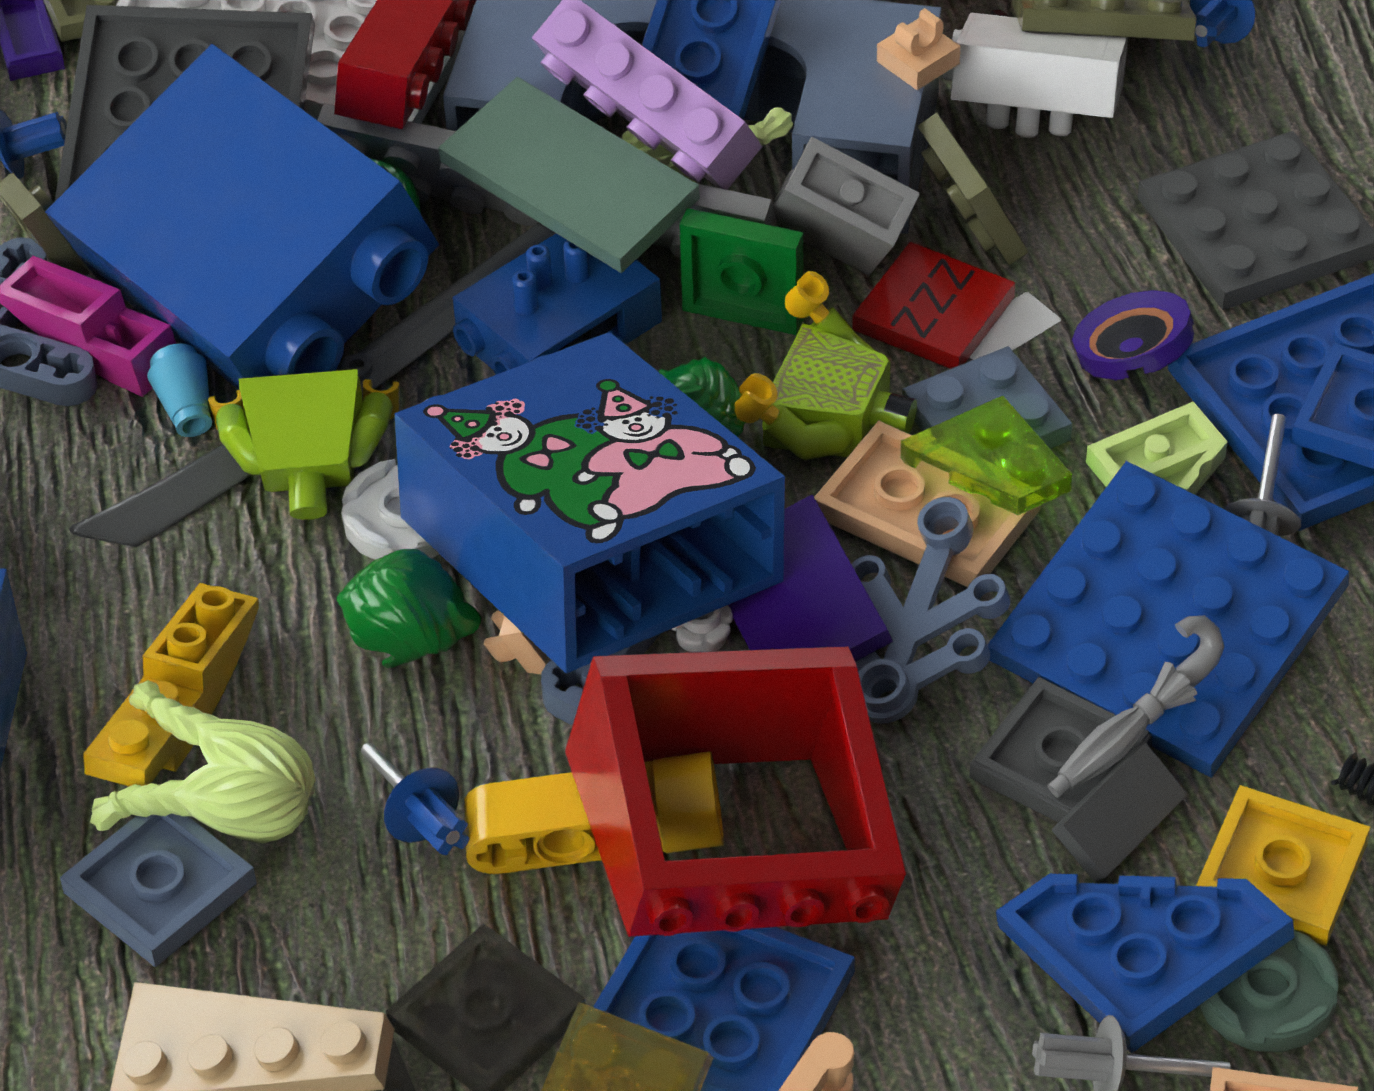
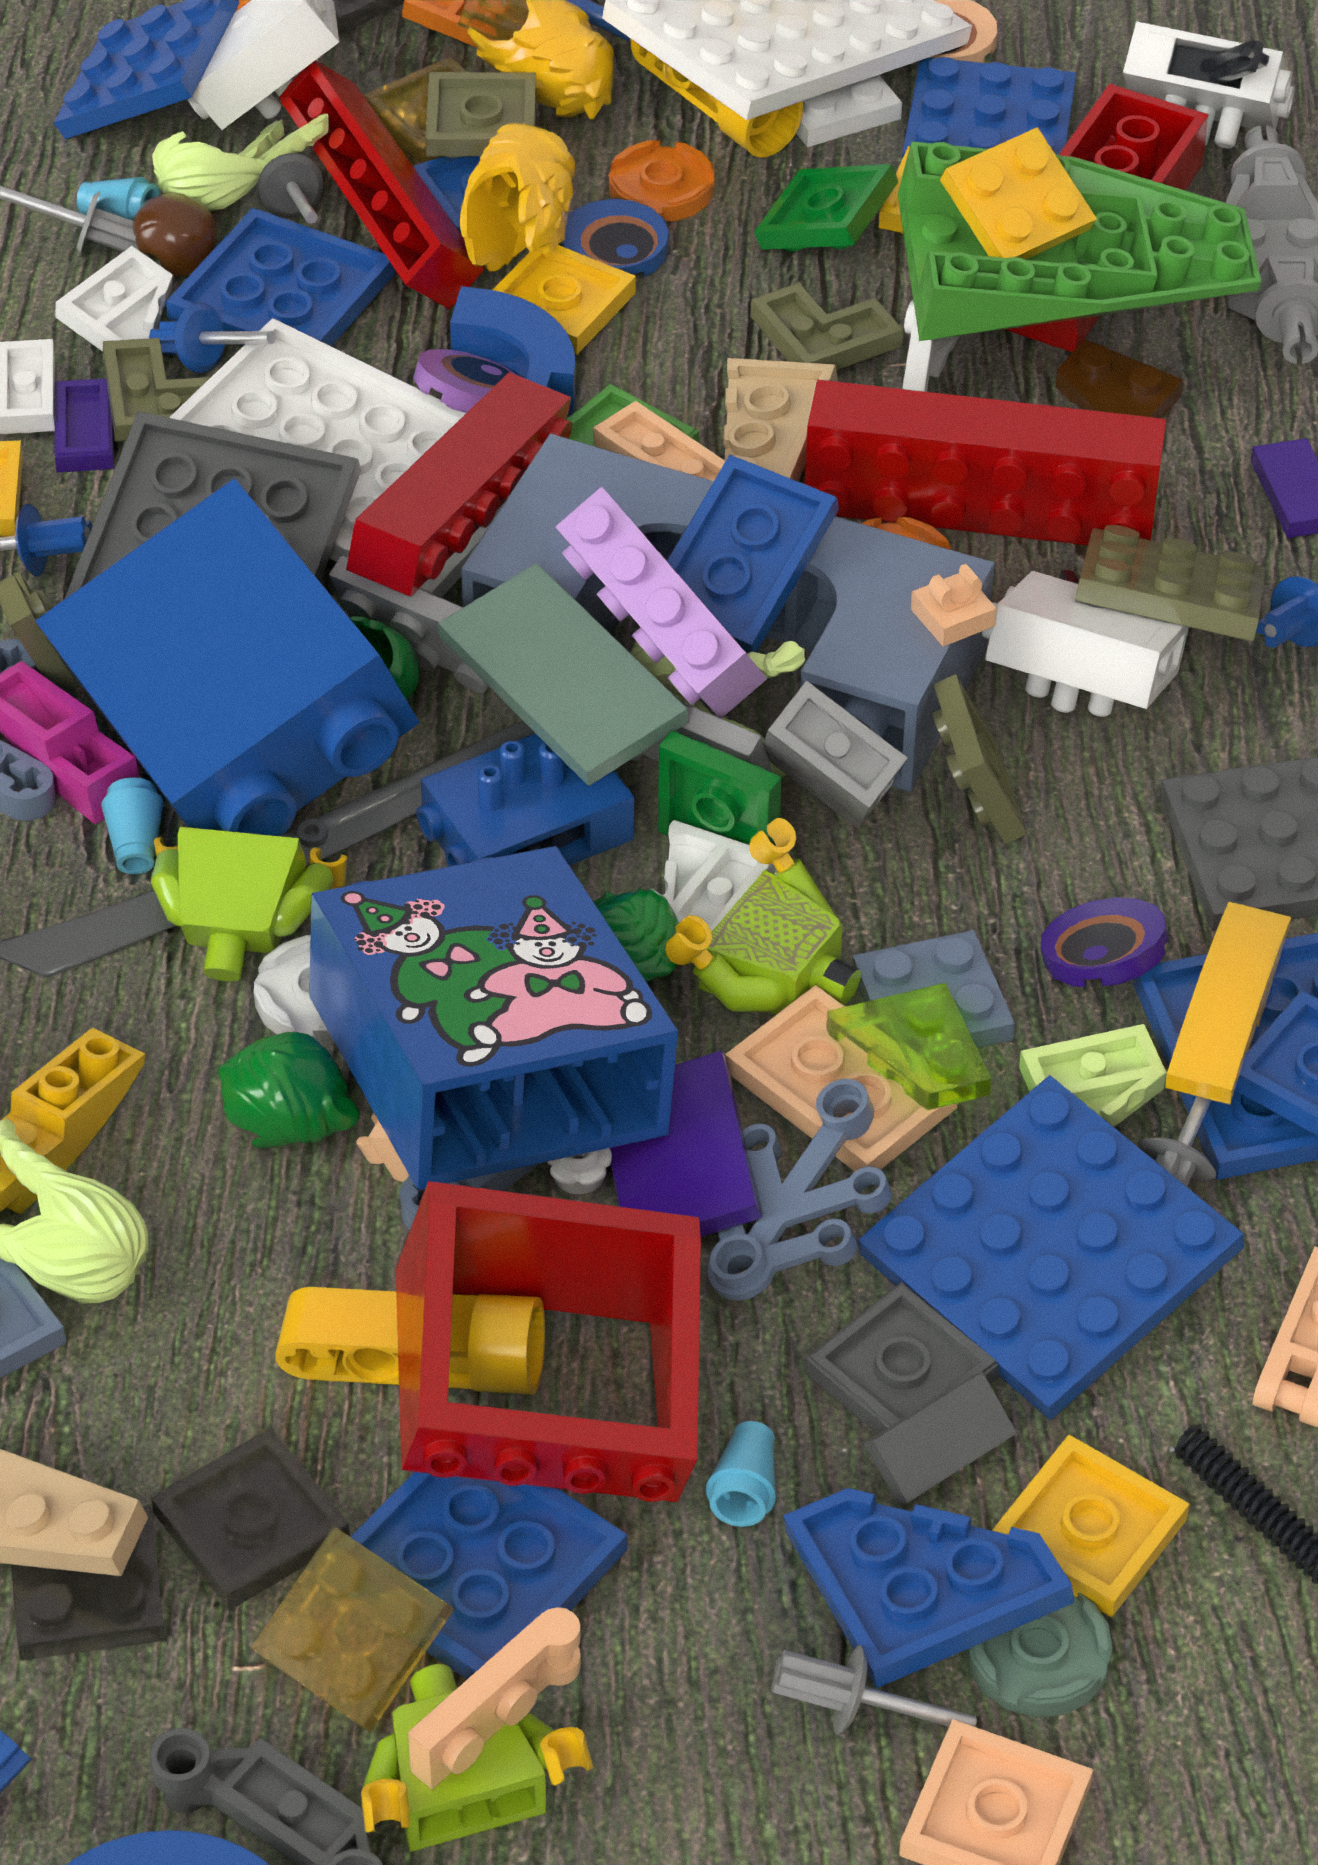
camera: 10 degrees right, 0 degrees up
blue piece [361,742,470,855] -> none
red tile [852,242,1016,369] -> none
white sticker [970,292,1061,360] -> none
light grey piece [1047,615,1225,798] -> none
none -> white wing [664,820,777,931]
none -> medium azure cone [706,1421,776,1527]
none -> yellow slope [1165,902,1291,1104]

